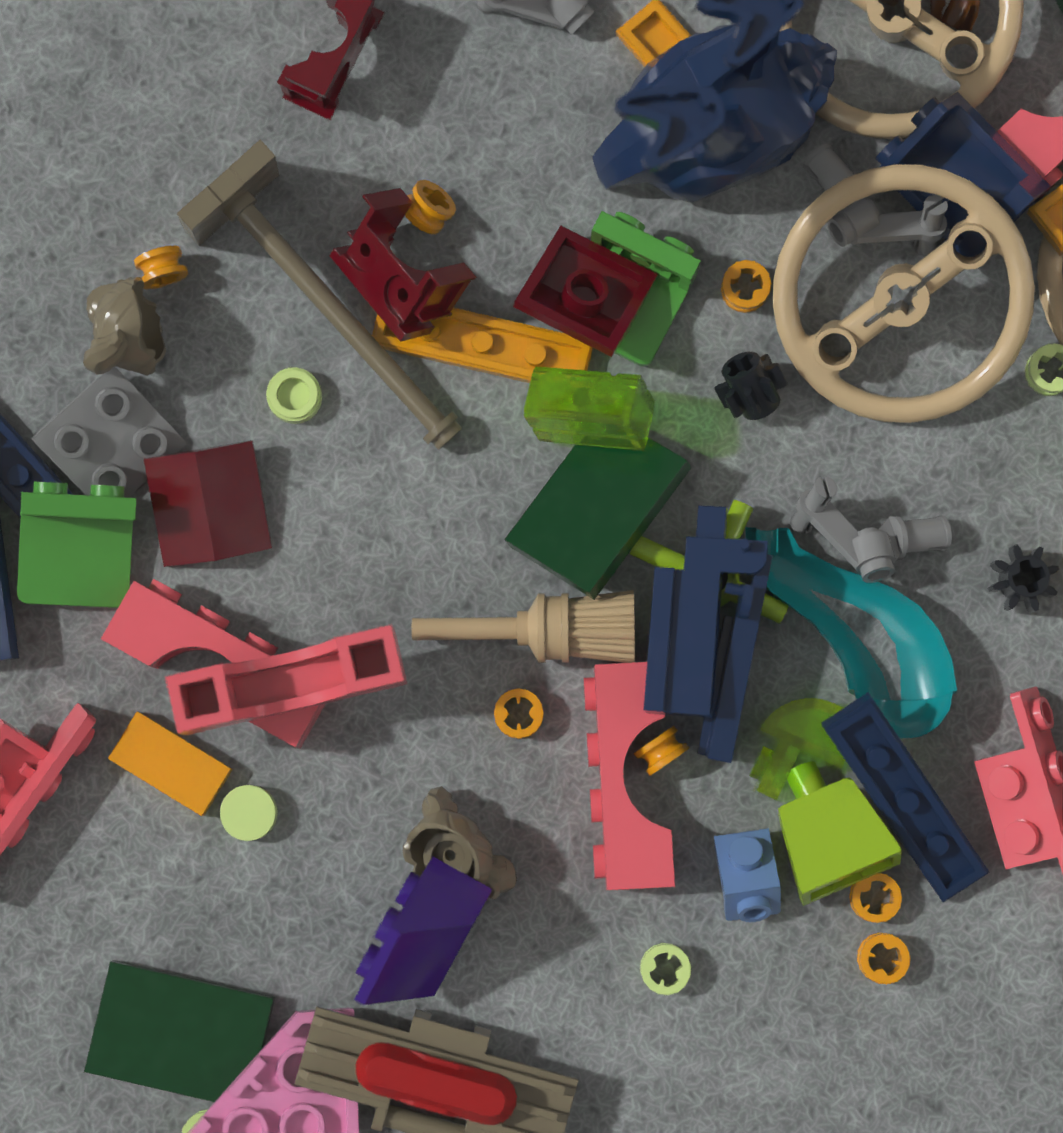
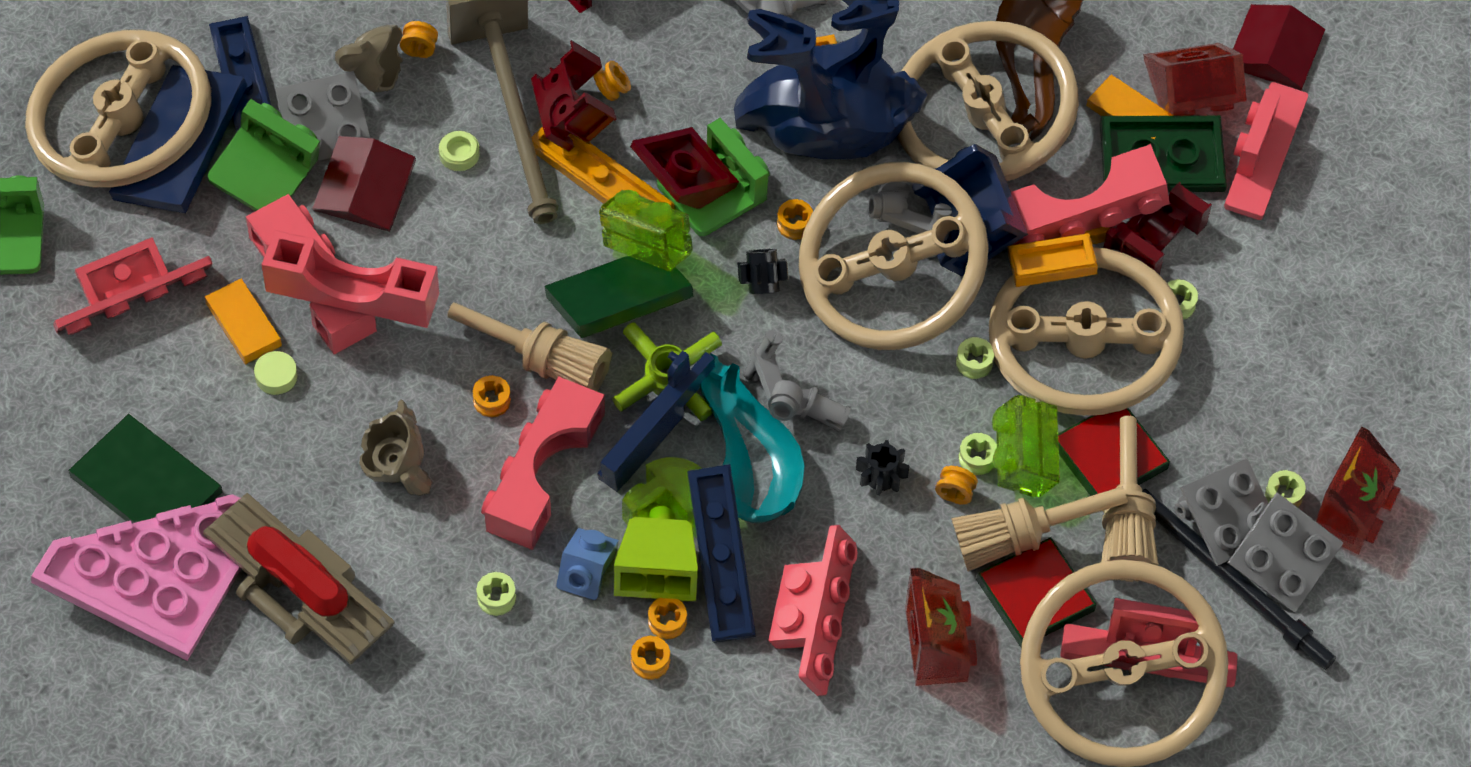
camera: 20 degrees right, 25 degrees down
dark purple slope [354,856,492,1005] -> none
light orange bush [633,726,690,776] -> none
dark blue piece [644,505,769,718] -> none

